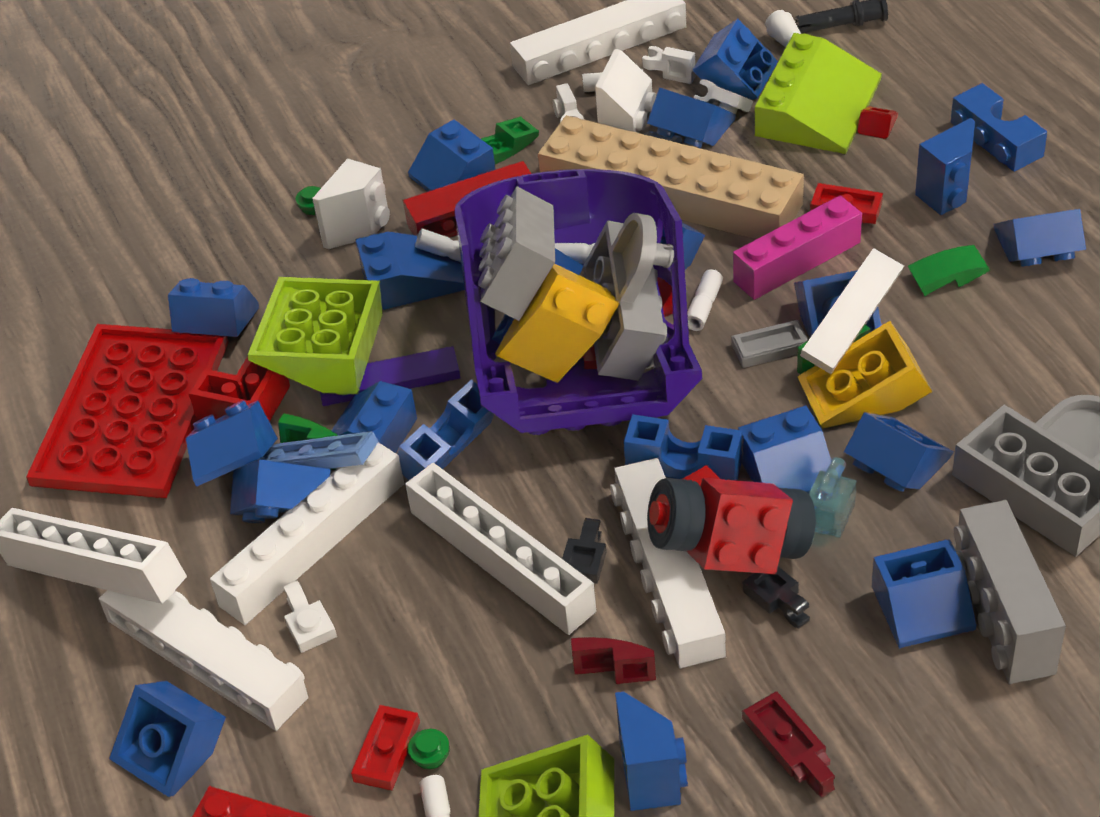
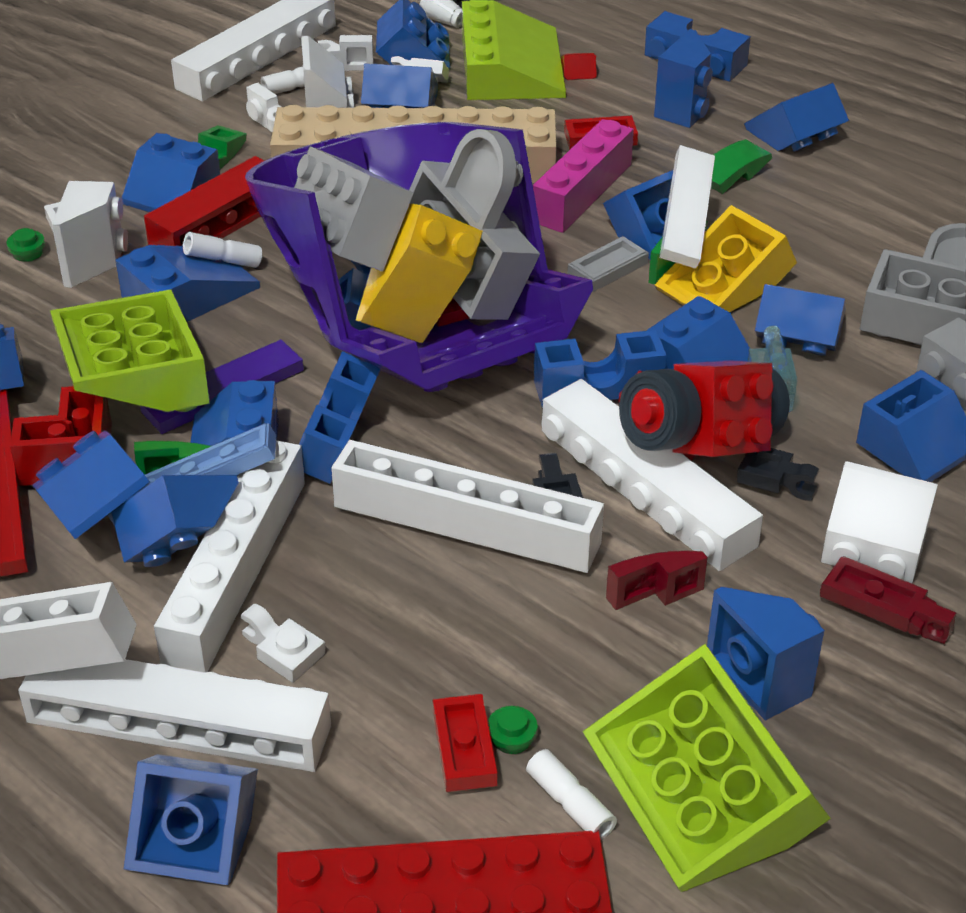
camera: 30 degrees left, 5 degrees down
none -> white slope [821,461,938,583]

